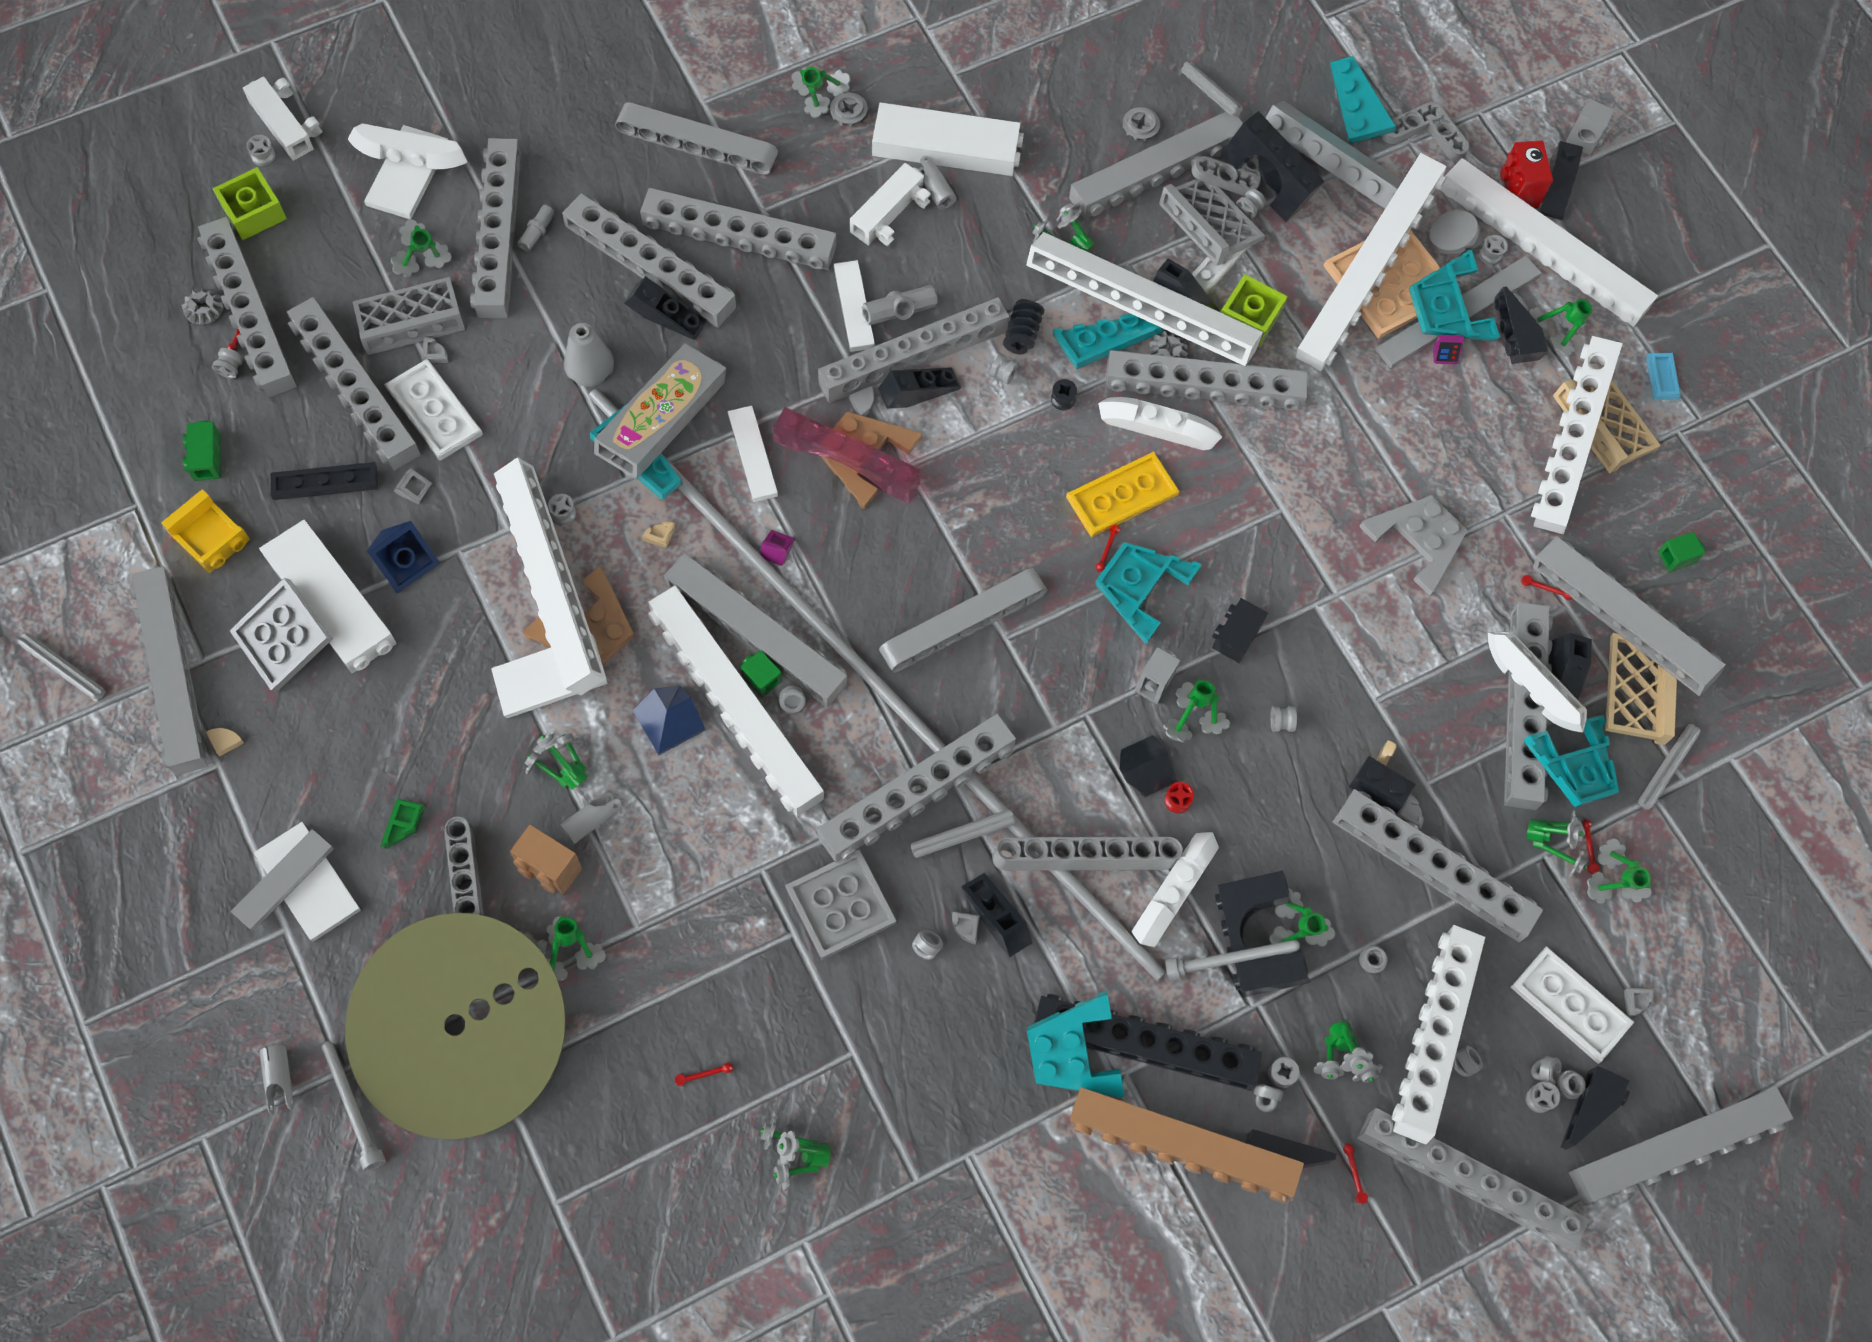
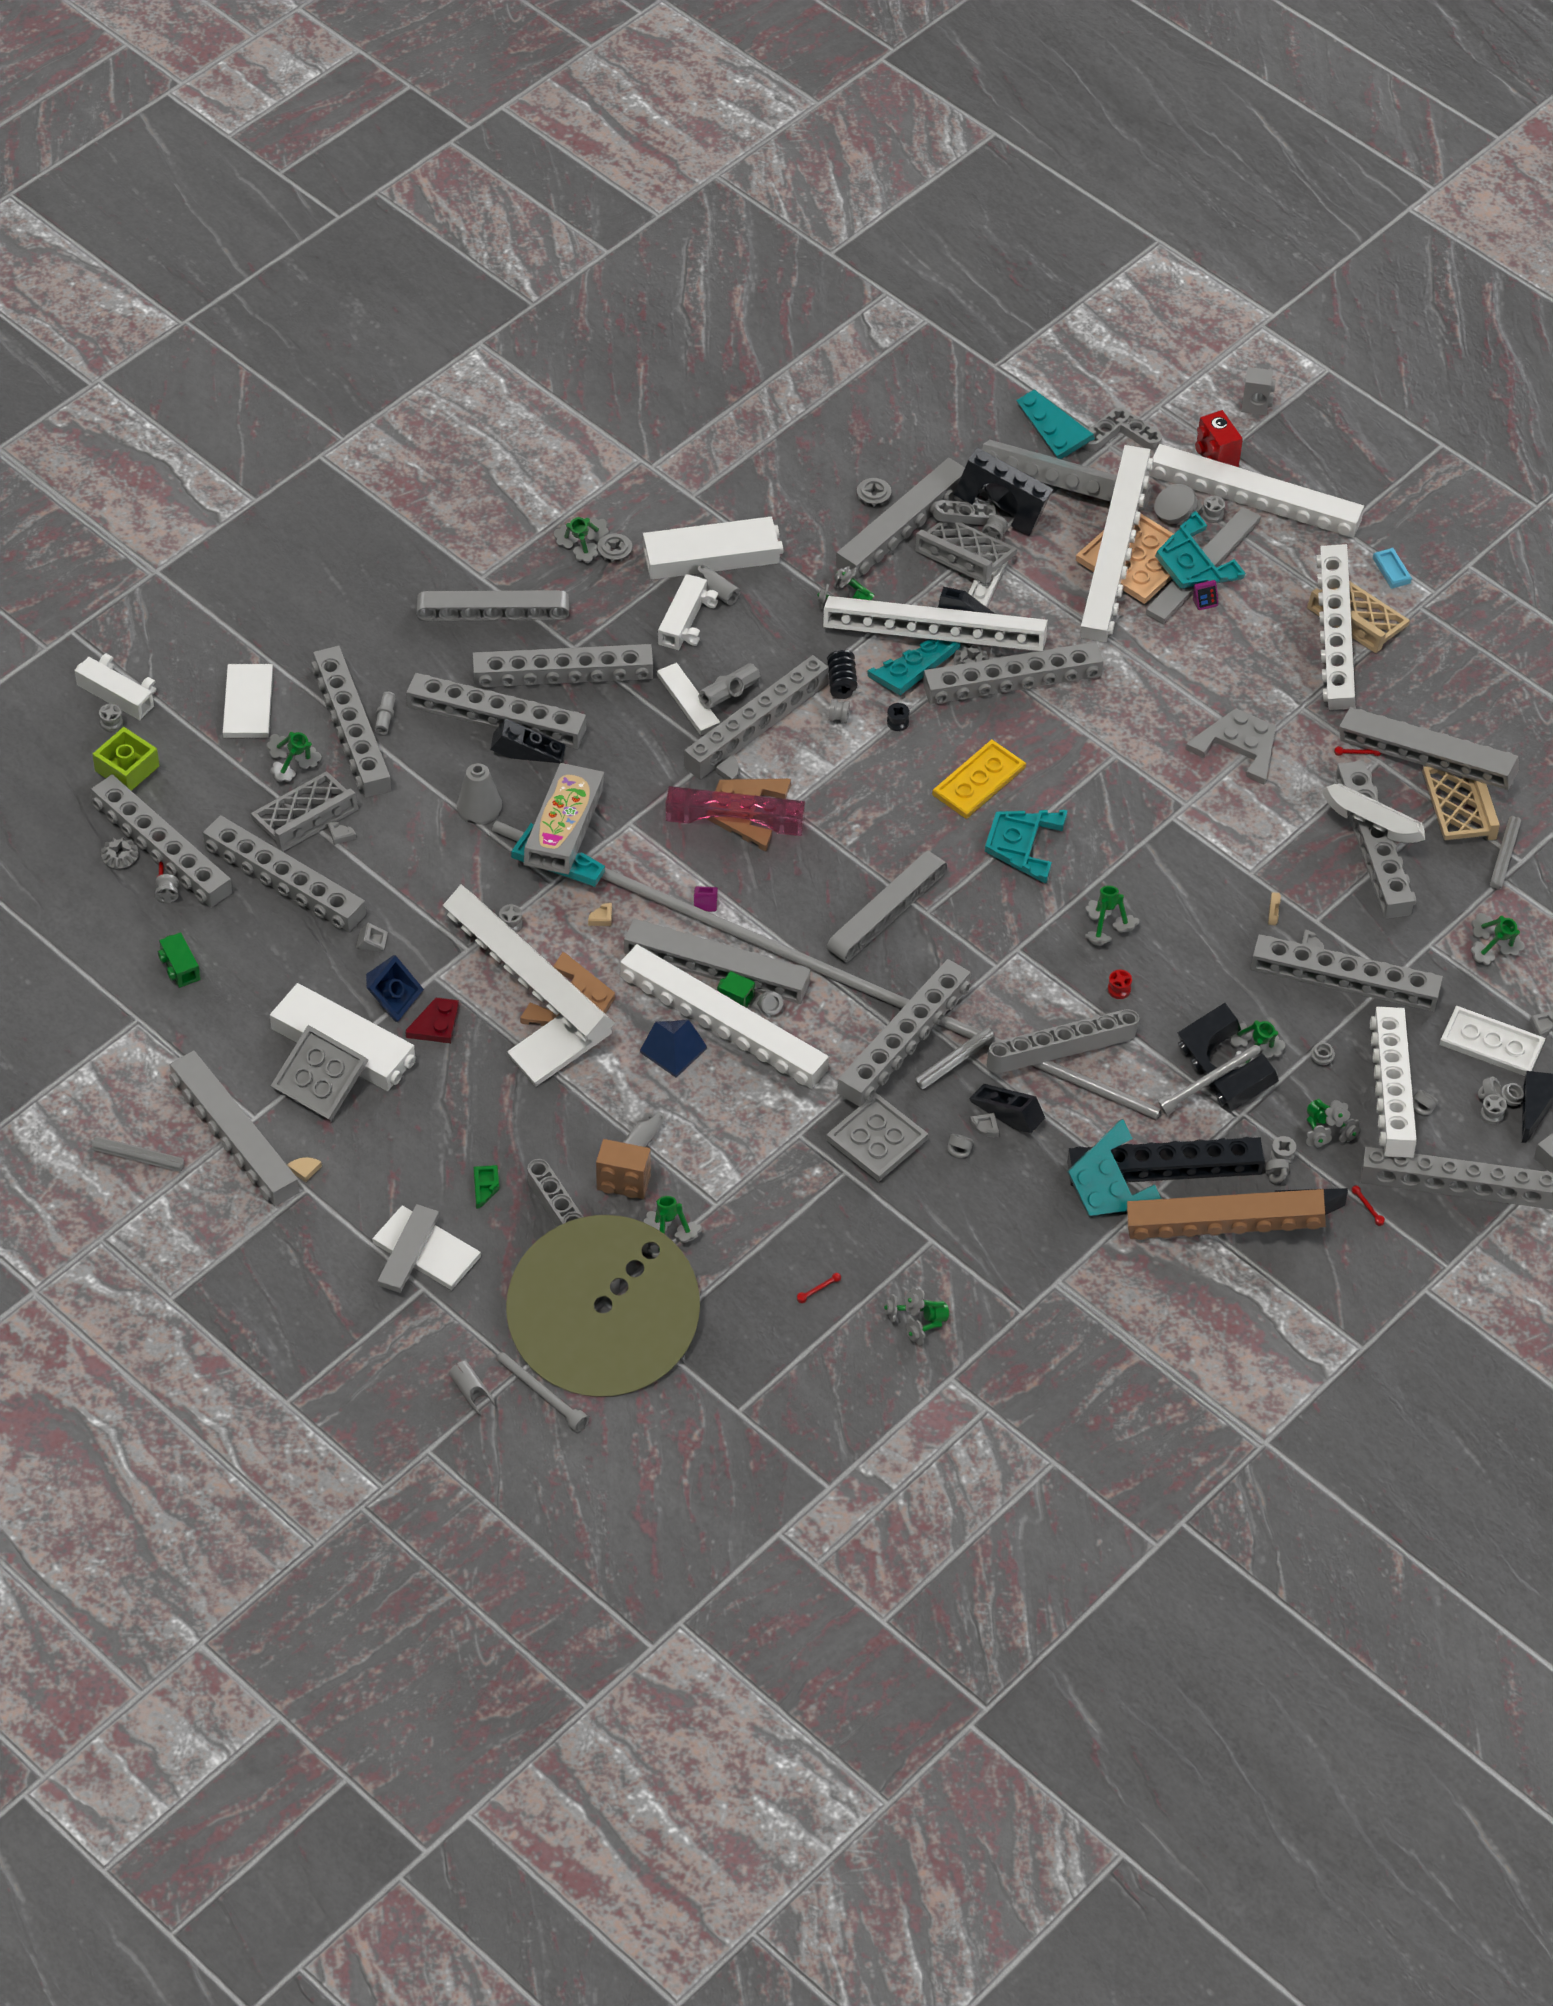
camera: 15 degrees left, 15 degrees down
yellow panel [161,489,250,574] -> none
black plate [270,462,378,500] -> none
white brick [348,123,467,169] -> none
white tile [384,359,483,461] -> none
plant [525,731,588,790] -> none
white tile [728,406,778,502] -> none
black slope [878,367,961,409] -> none
red hinge [1096,524,1121,572] -> none
white brick [1099,397,1222,450] -> none
black slope [1119,735,1177,797] -> none
white brick [1132,832,1219,947] -> none
light grey brick [1135,647,1180,704] -> none
light grey axle [1181,62,1242,117] -> none
black brick [1212,598,1268,663] -> none
lime brick [1221,274,1288,348] -> none
light grey wheel [1270,706,1297,732] -> none
black brick [1349,756,1416,814] -> none
black slope [1494,286,1548,364] -> none
teal wing [1523,715,1619,807] -> none
green plant [1527,810,1587,878] -> none
plant [1528,299,1592,357] -> none
black slope [1540,141,1583,220] -> none
black slope [1549,633,1592,700] -> none
red hinge [1581,819,1600,874] -> none
green brick [1658,531,1705,573] -> none
none -> dark red wing [405,997,459,1044]

